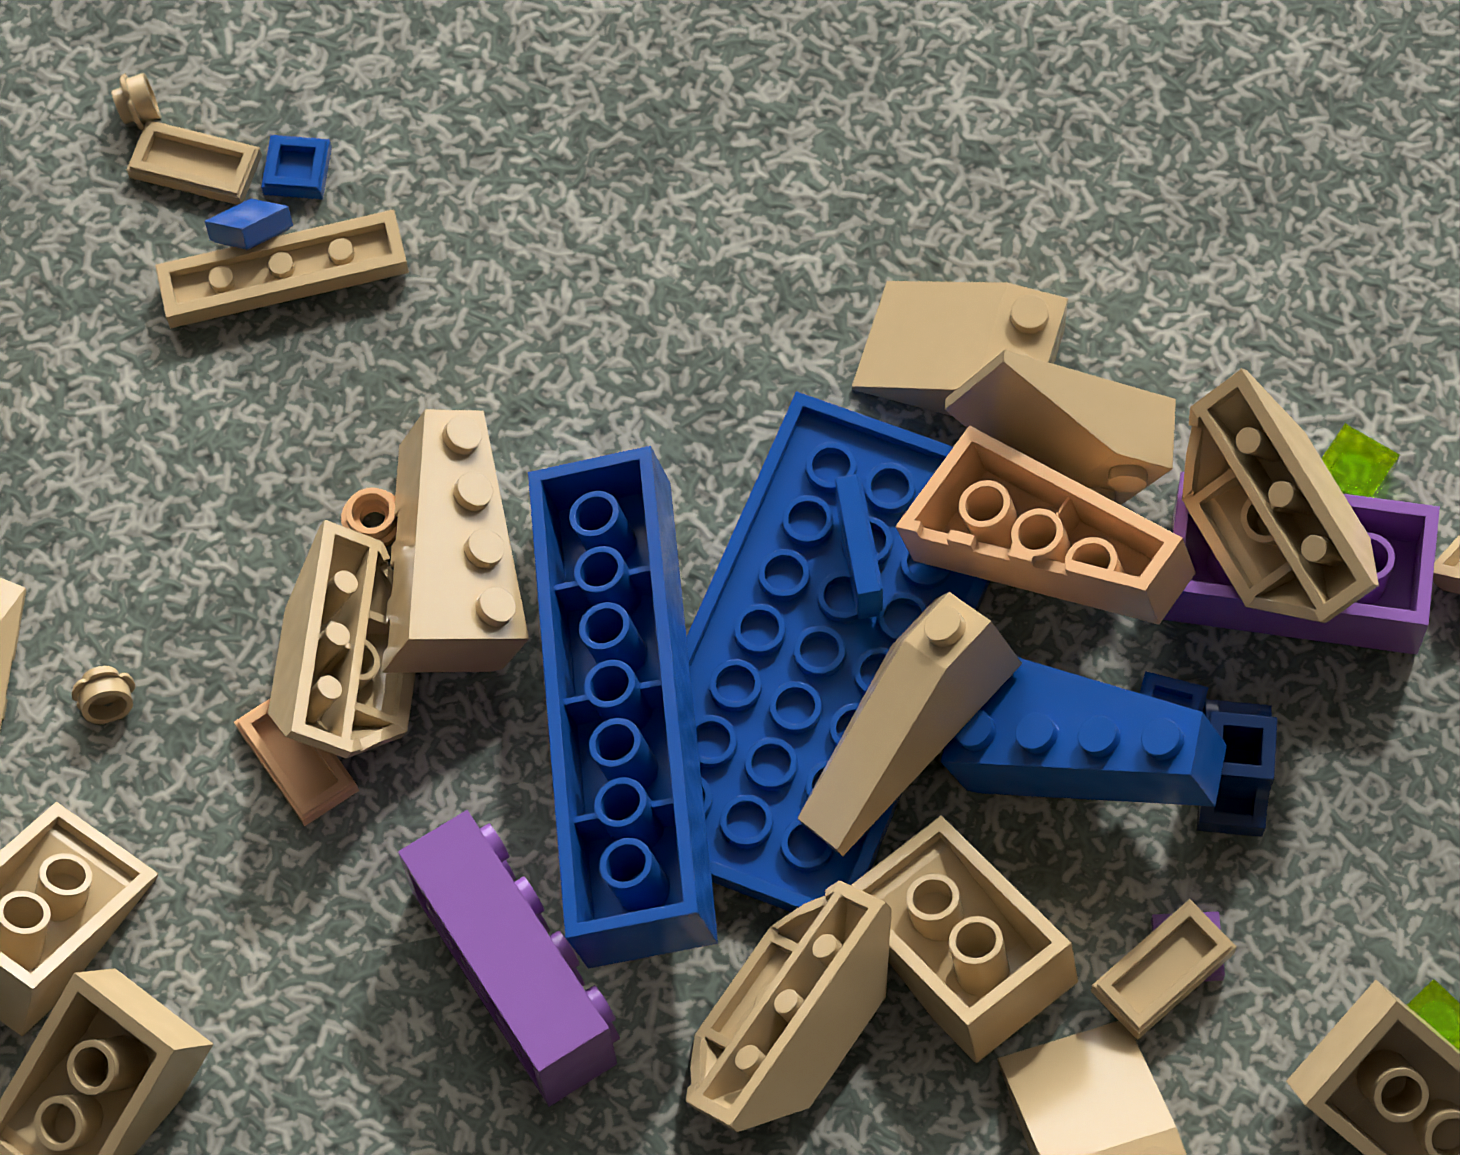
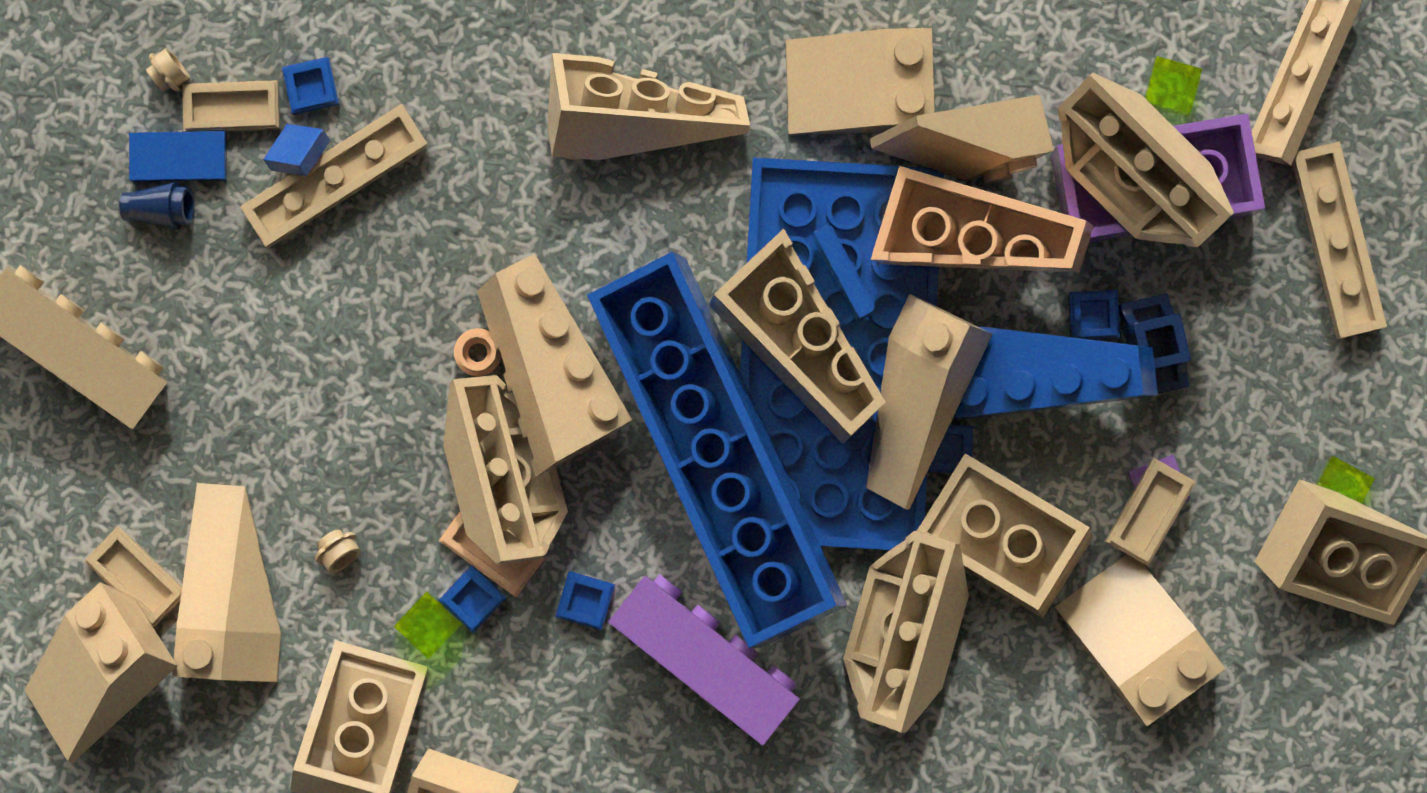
camera: 25 degrees left, 20 degrees up
none -> dark blue cone [119,182,195,230]
none -> blue tile [129,131,227,182]
none -> clear neon green plate [393,591,463,660]
none -> blue tile [439,565,507,633]
none -> tan wedge [548,53,750,160]
none -> blue tile [555,571,615,630]
none -> tan wedge [709,229,885,444]
none -> blue tile [927,425,973,473]

